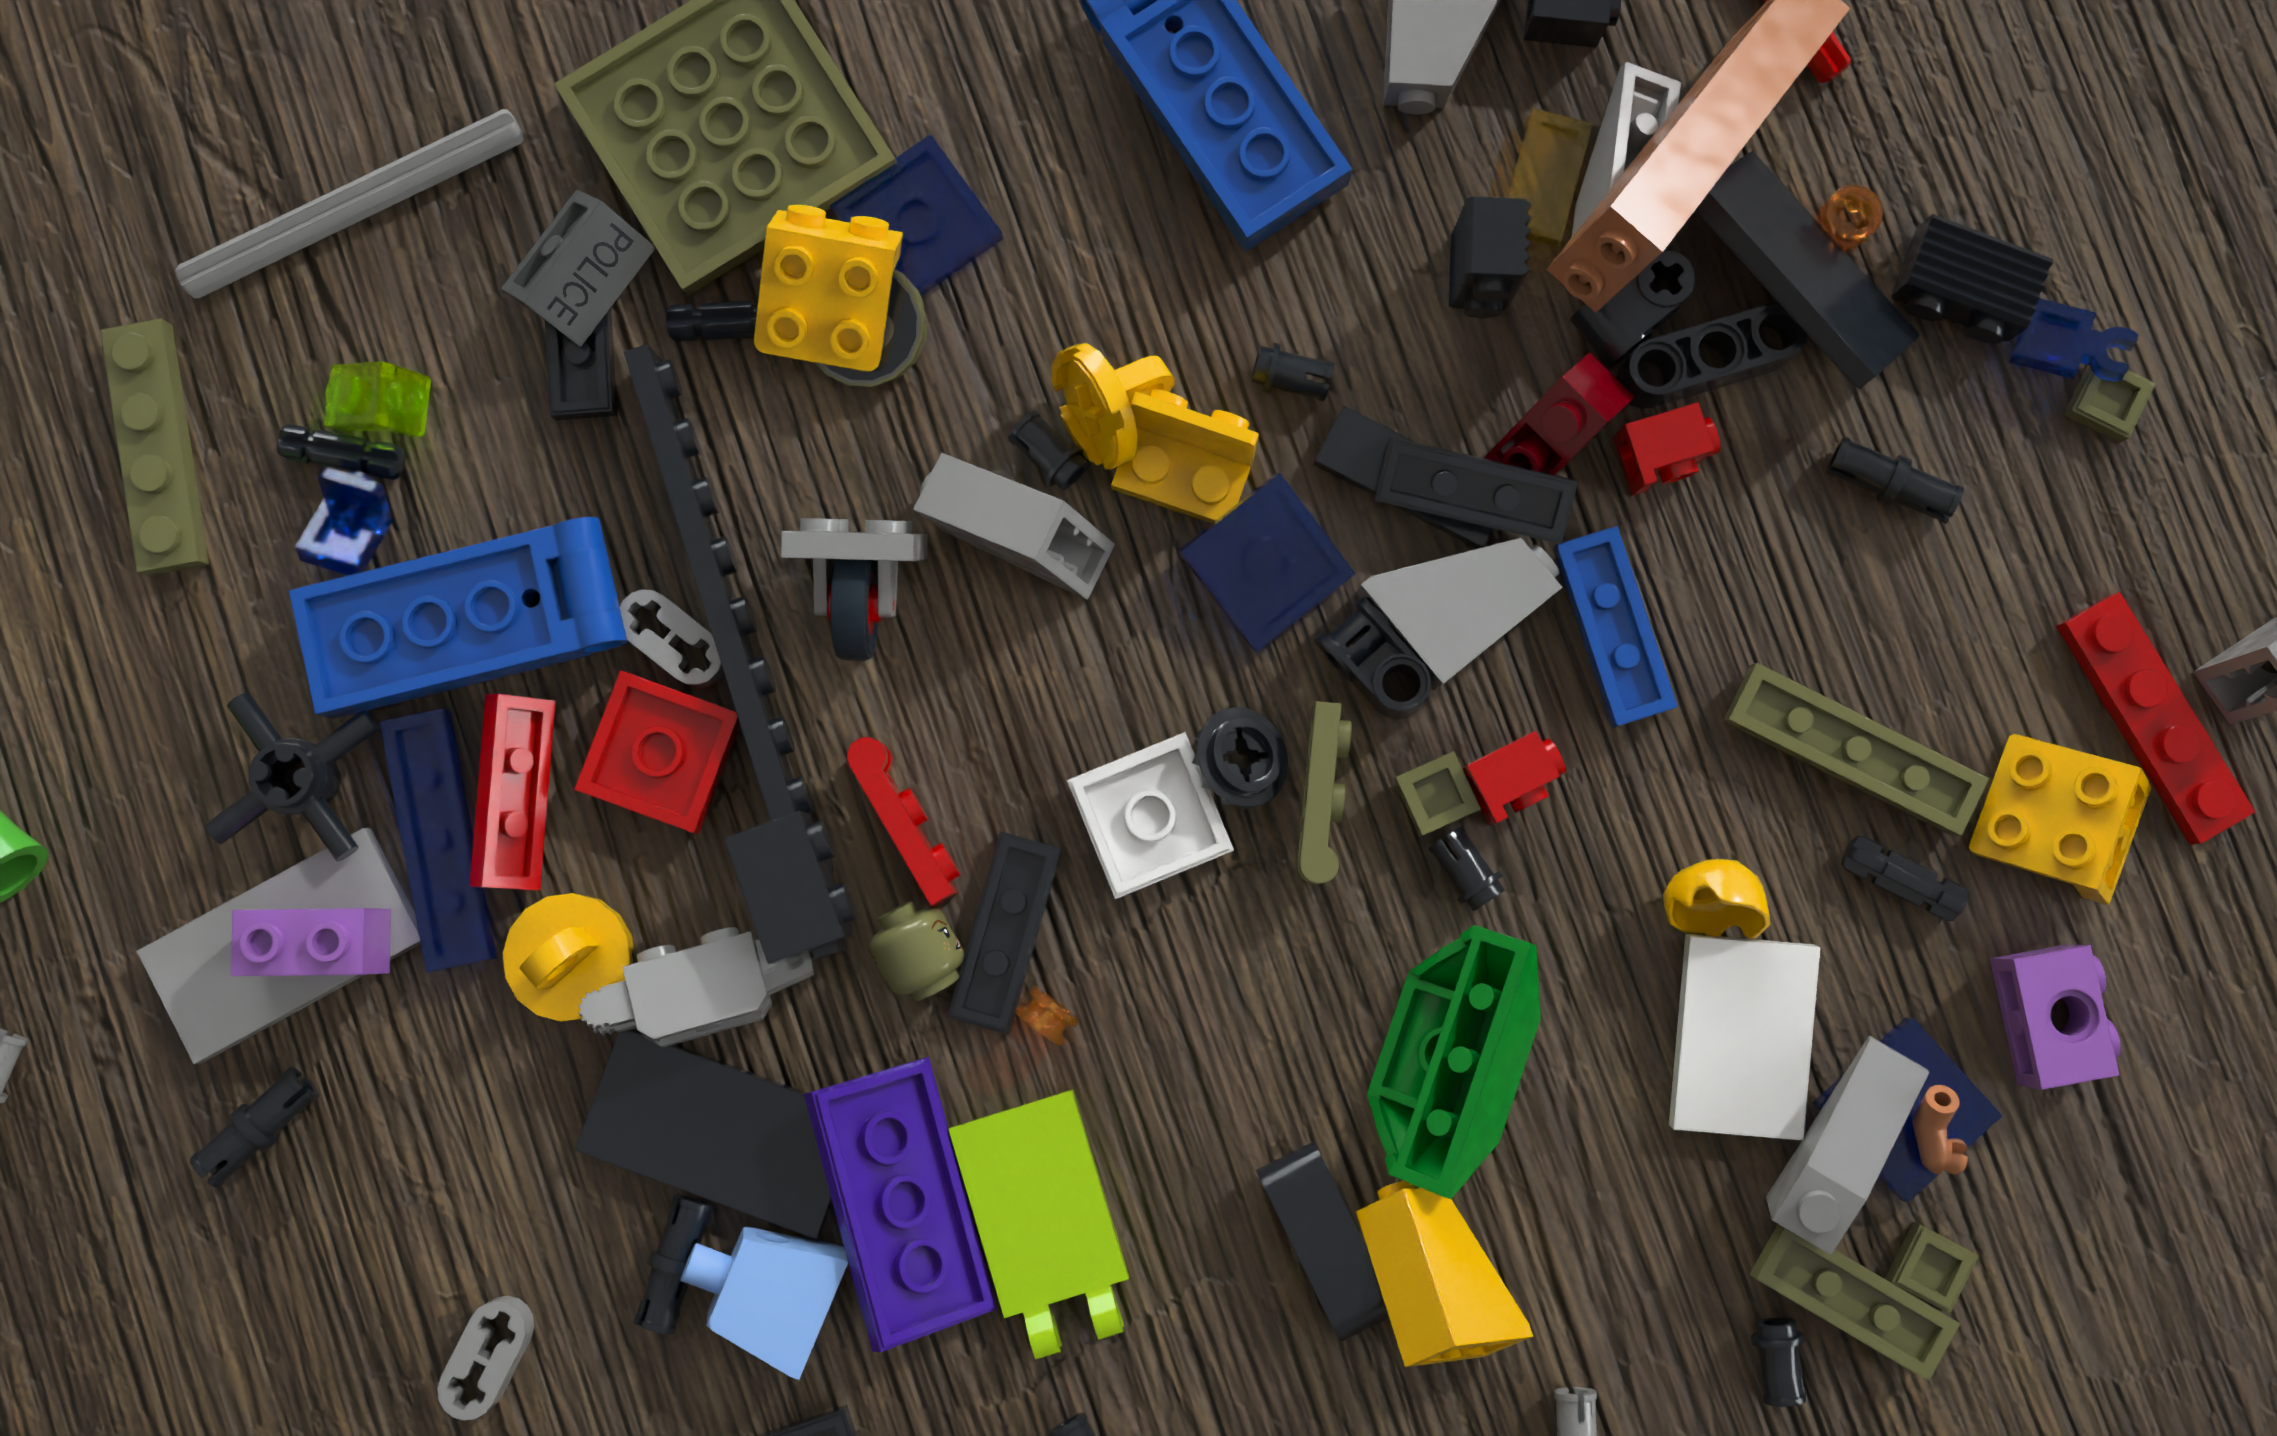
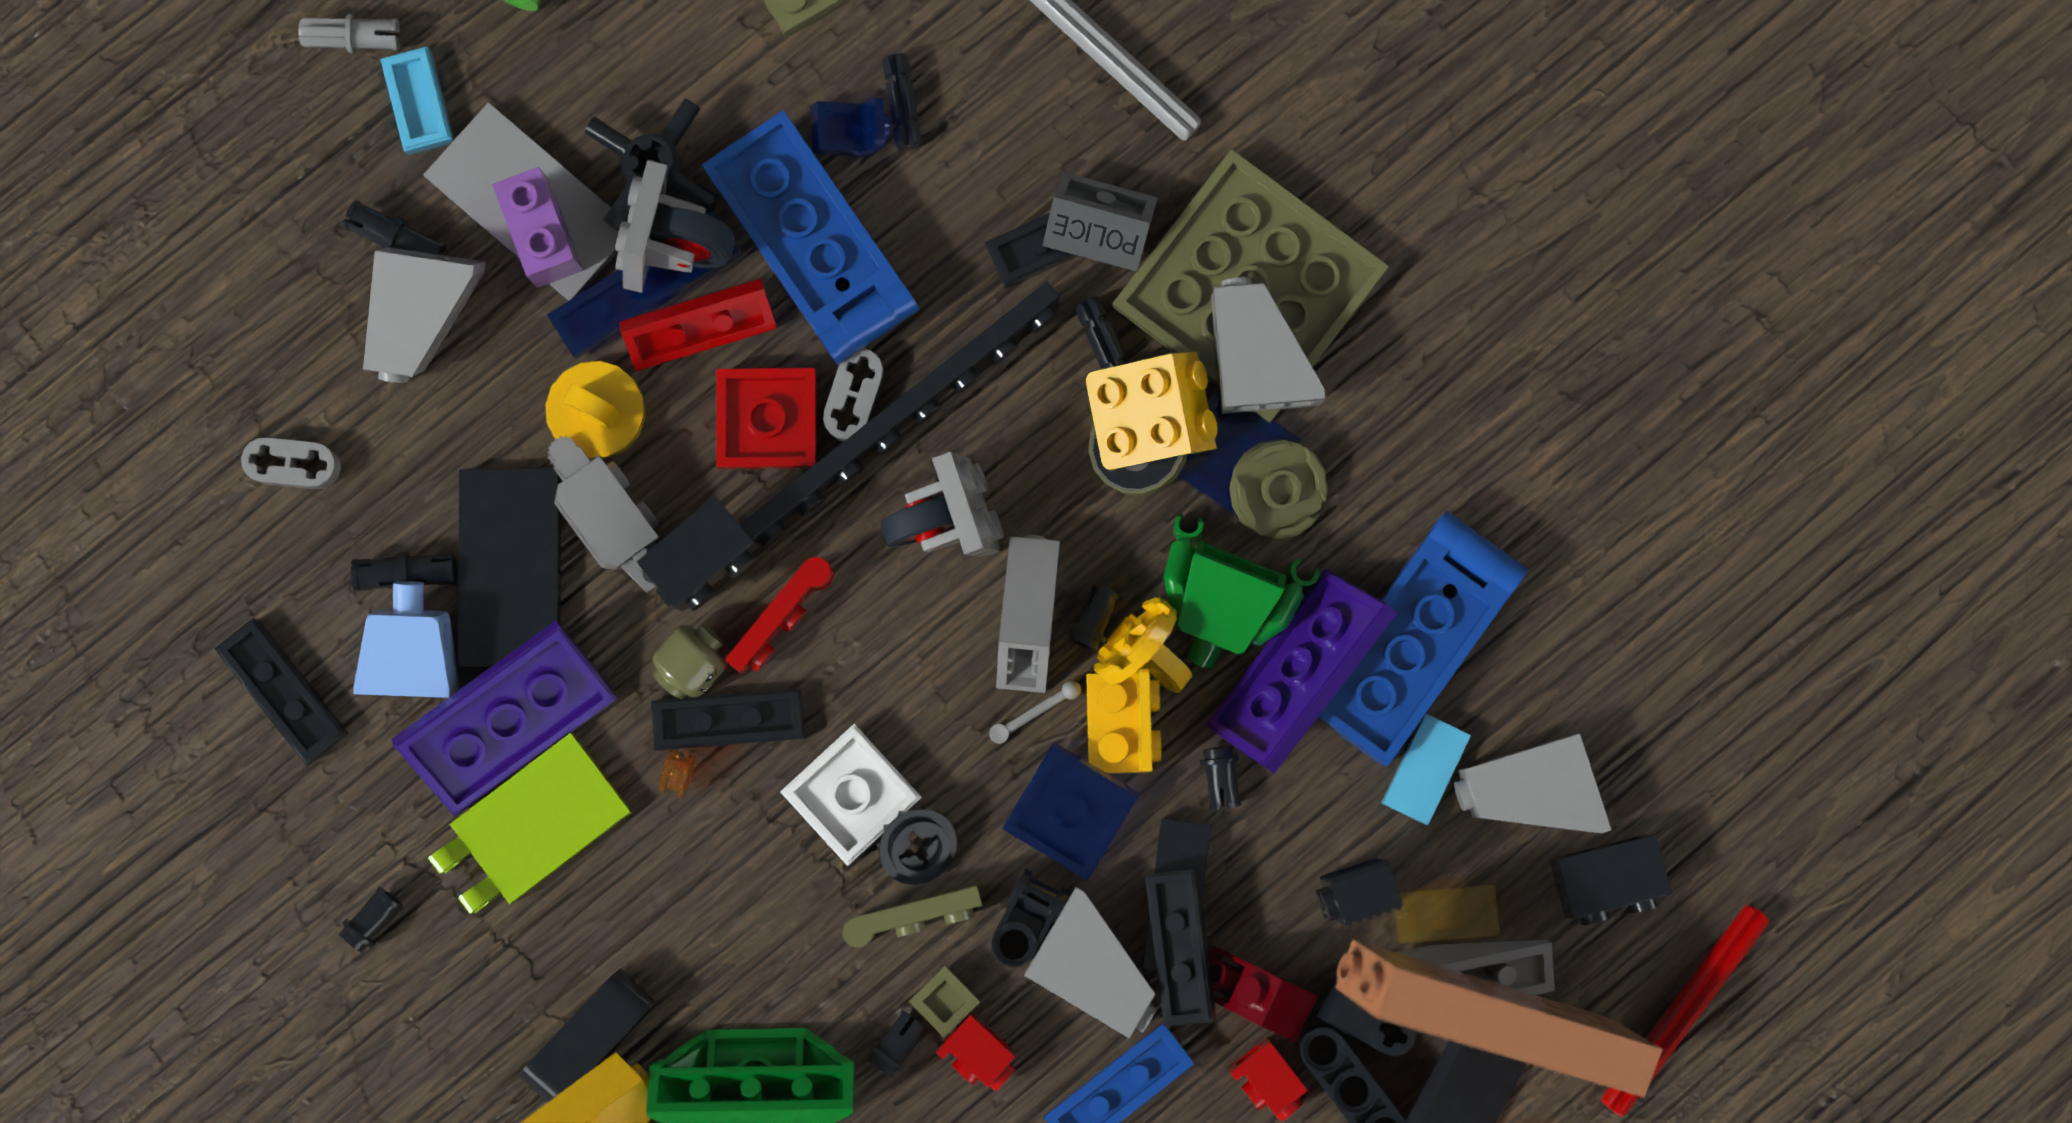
camera: 65 degrees right, 0 degrees up
clear neon green bracket [324,361,431,437] -> none
none -> light grey slope [363,247,486,383]
none -> medium azure tile [380,46,454,155]
none -> plate [615,160,735,293]
none -> light grey hinge [989,680,1081,744]
none -> green torso [1163,513,1319,669]
none -> dark purple tile [1205,568,1397,774]
none -> light grey slope [1211,277,1325,414]
none -> olive tile [1229,439,1328,539]
none -> medium azure tile [1381,714,1471,825]

